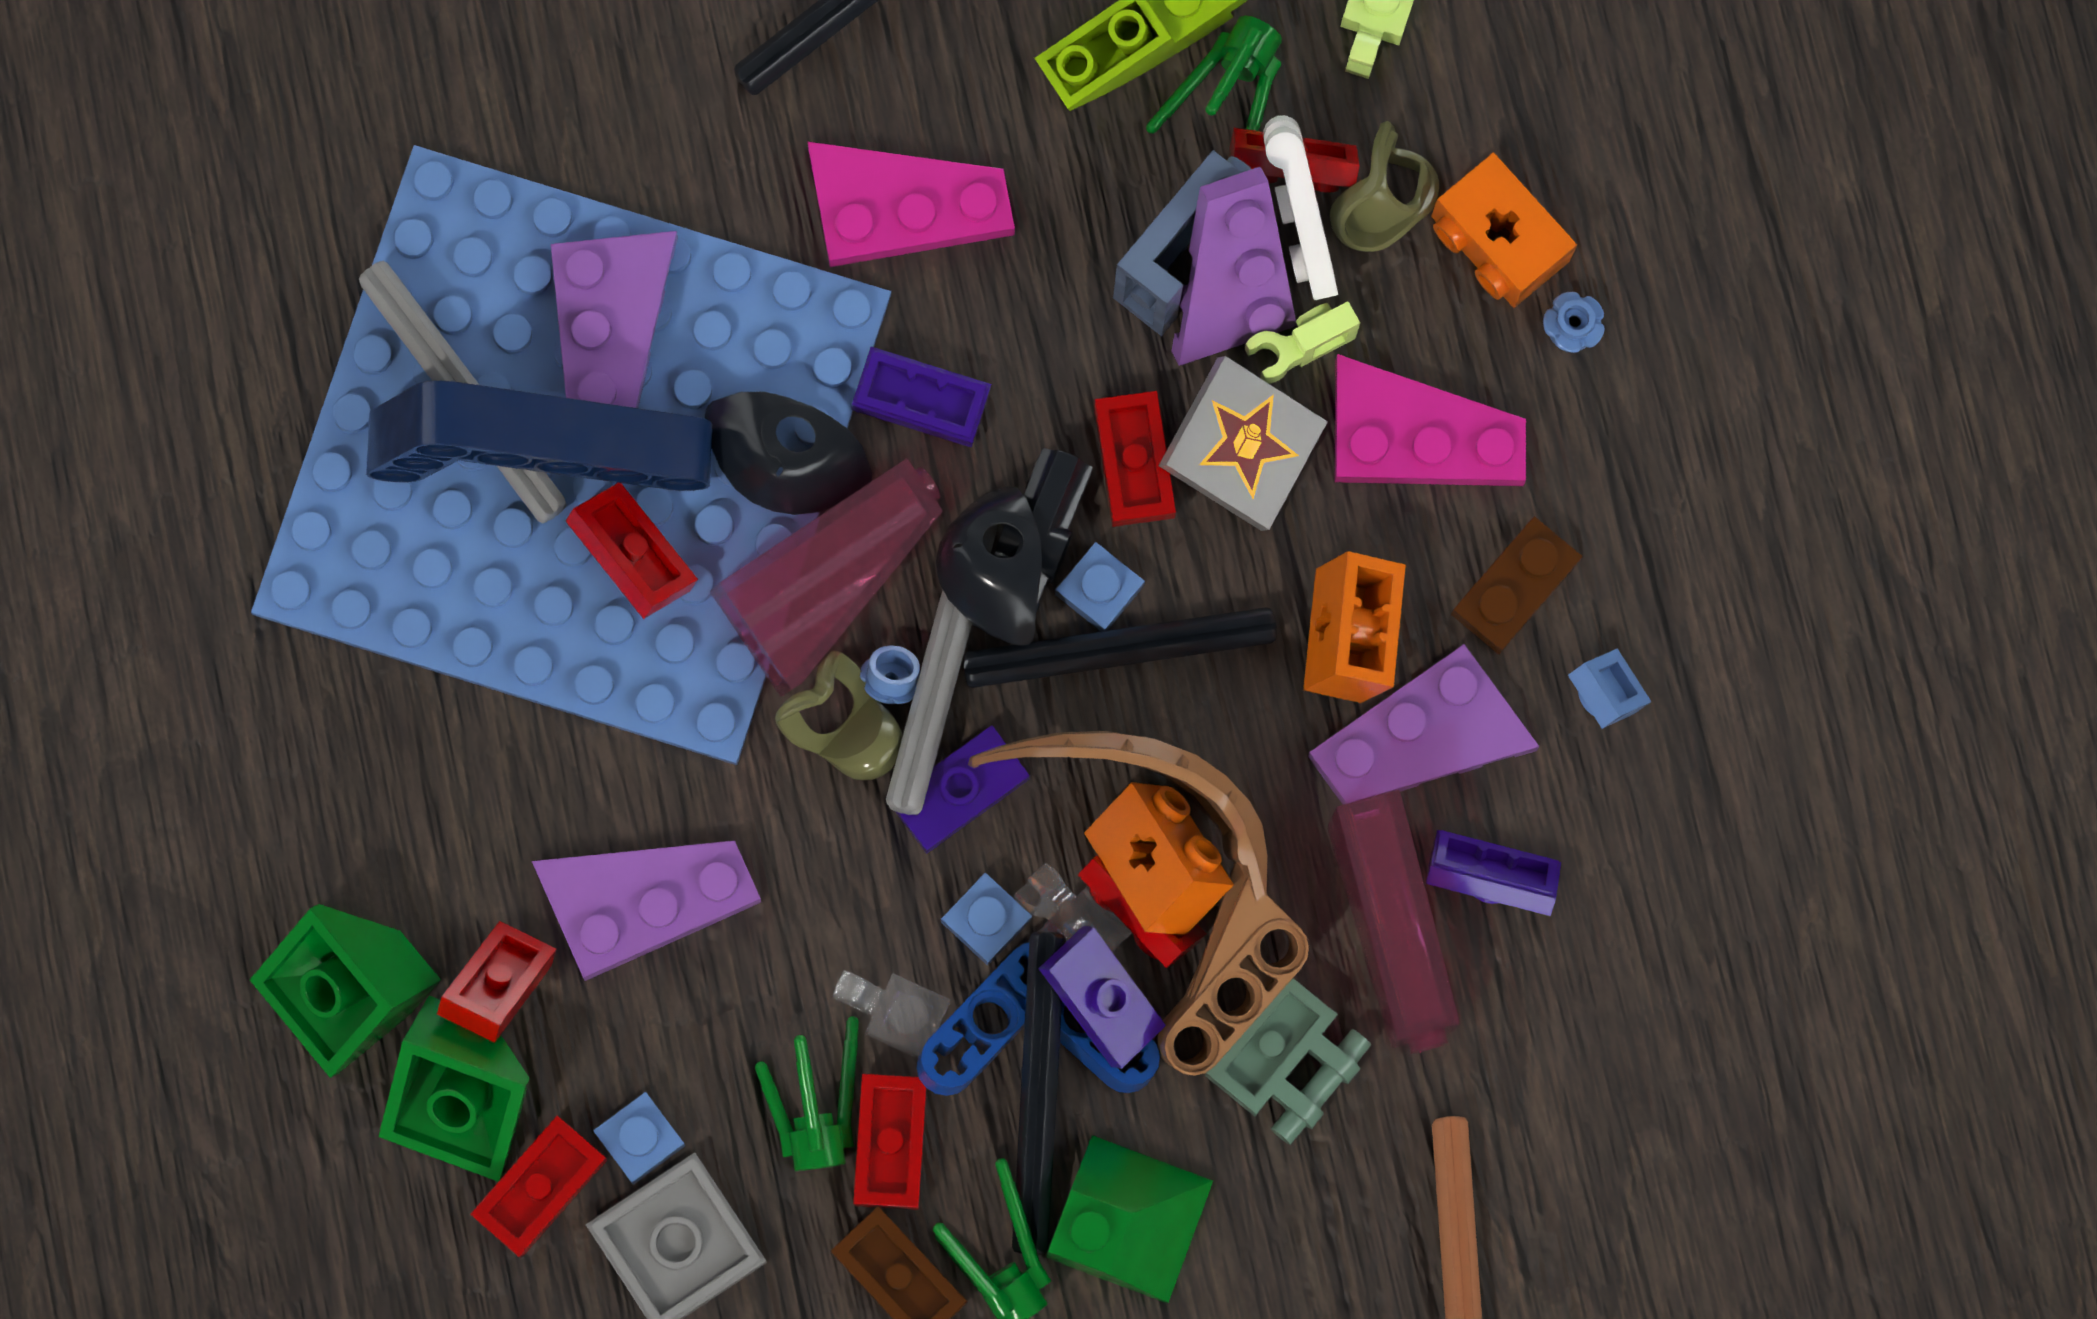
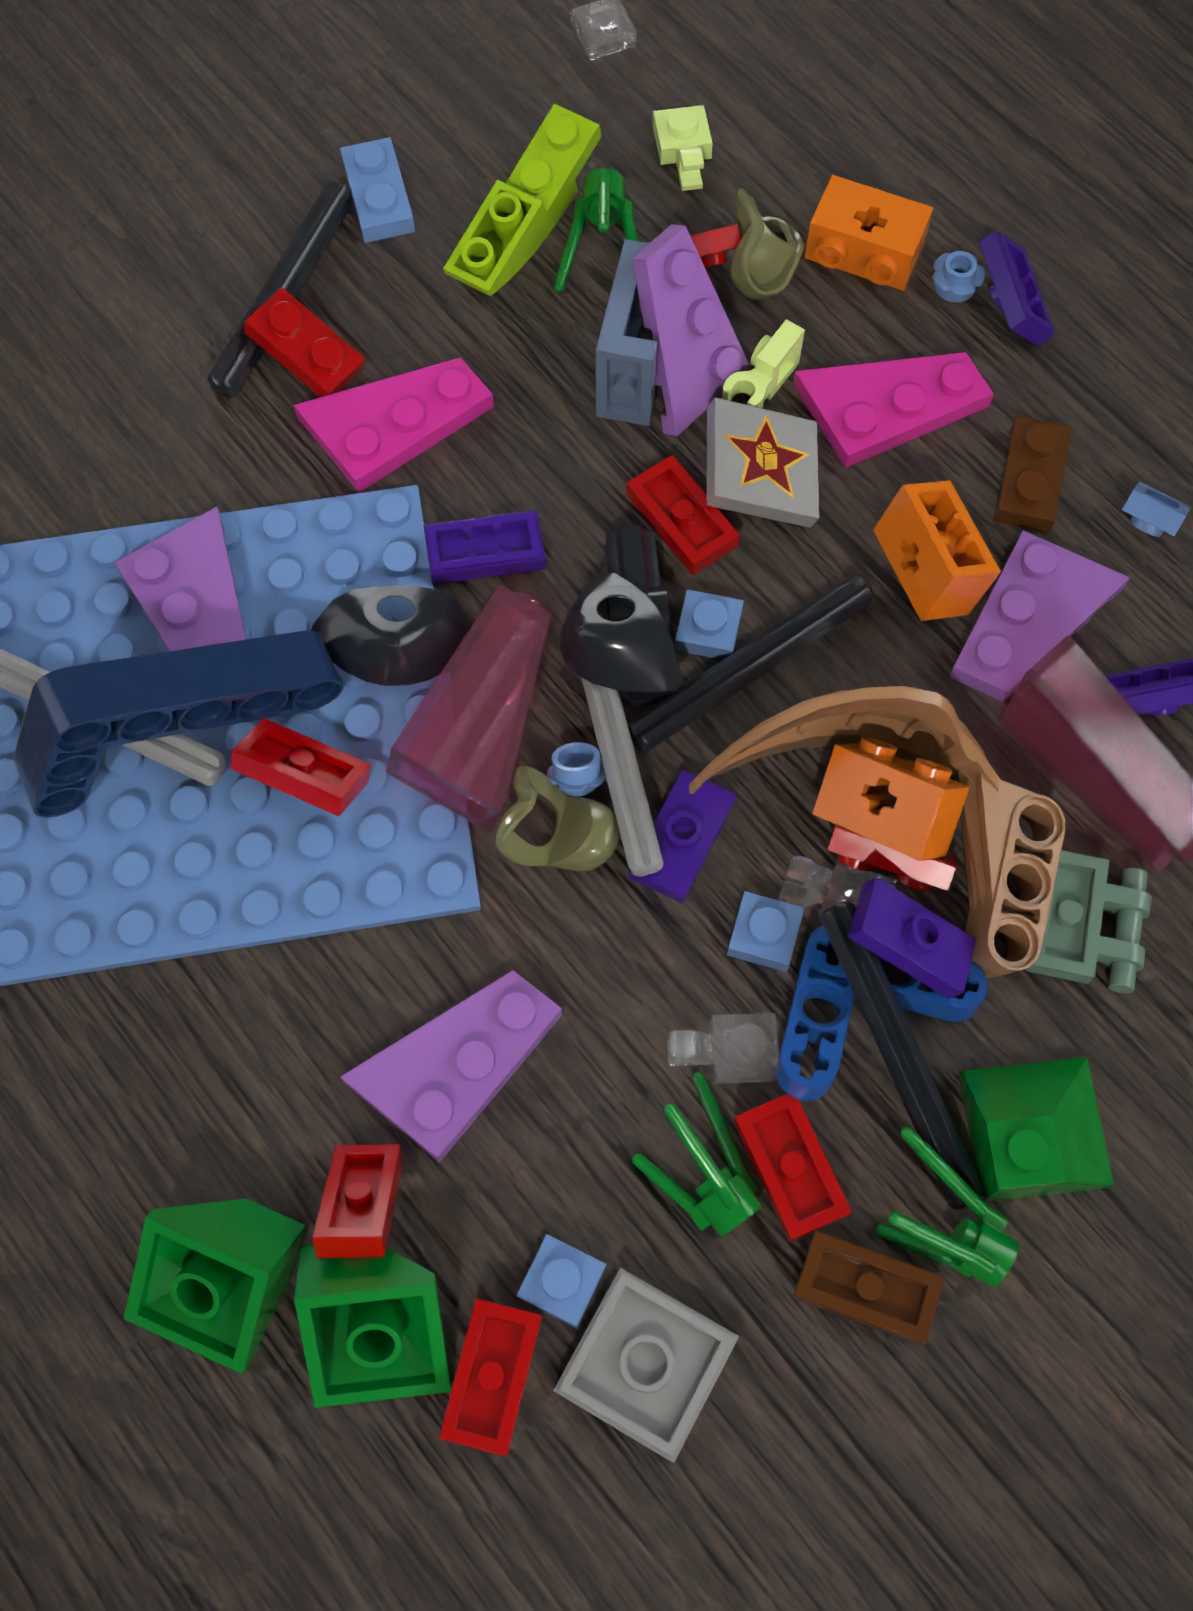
camera: 20 degrees left, 10 degrees down
white plate [1263,115,1338,300] -> none
none -> red plate [244,287,365,397]
none -> dark purple plate [979,230,1054,346]

